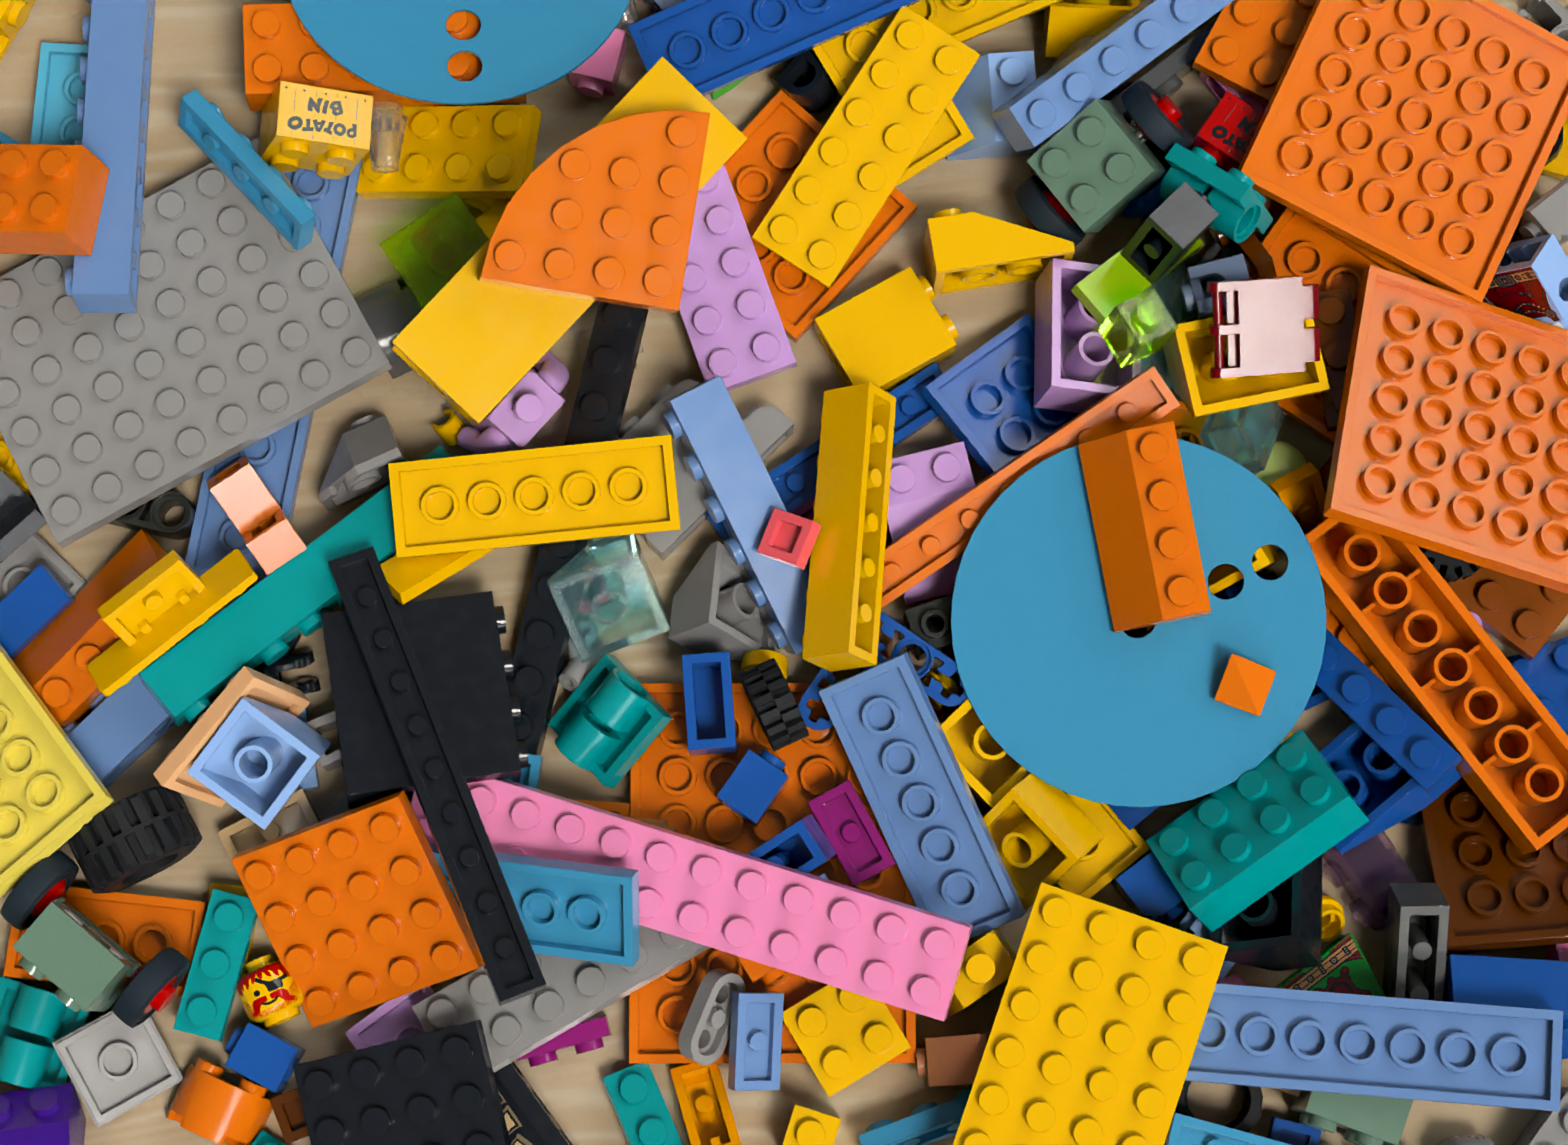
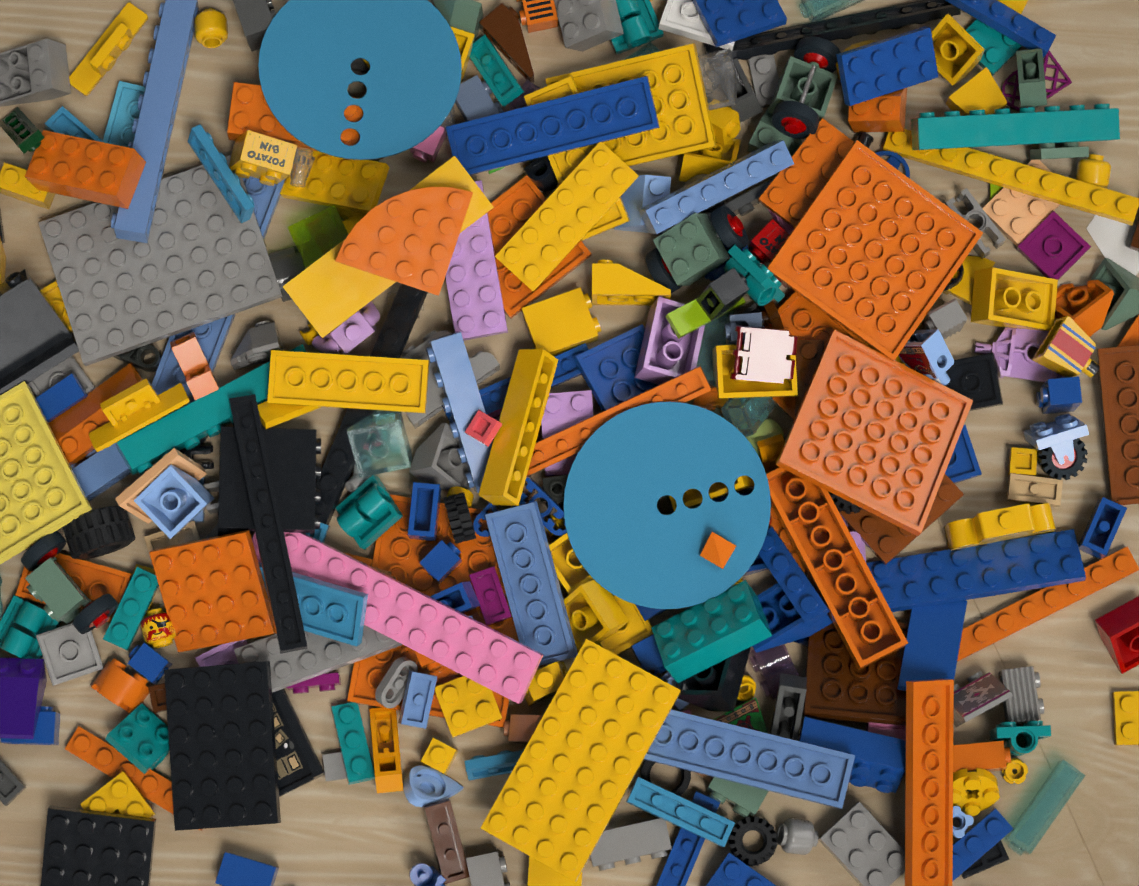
camera: 15 degrees right, 0 degrees up
orange slope [1078,421,1211,633] -> none
clear neon green brick [1098,288,1178,368] -> none

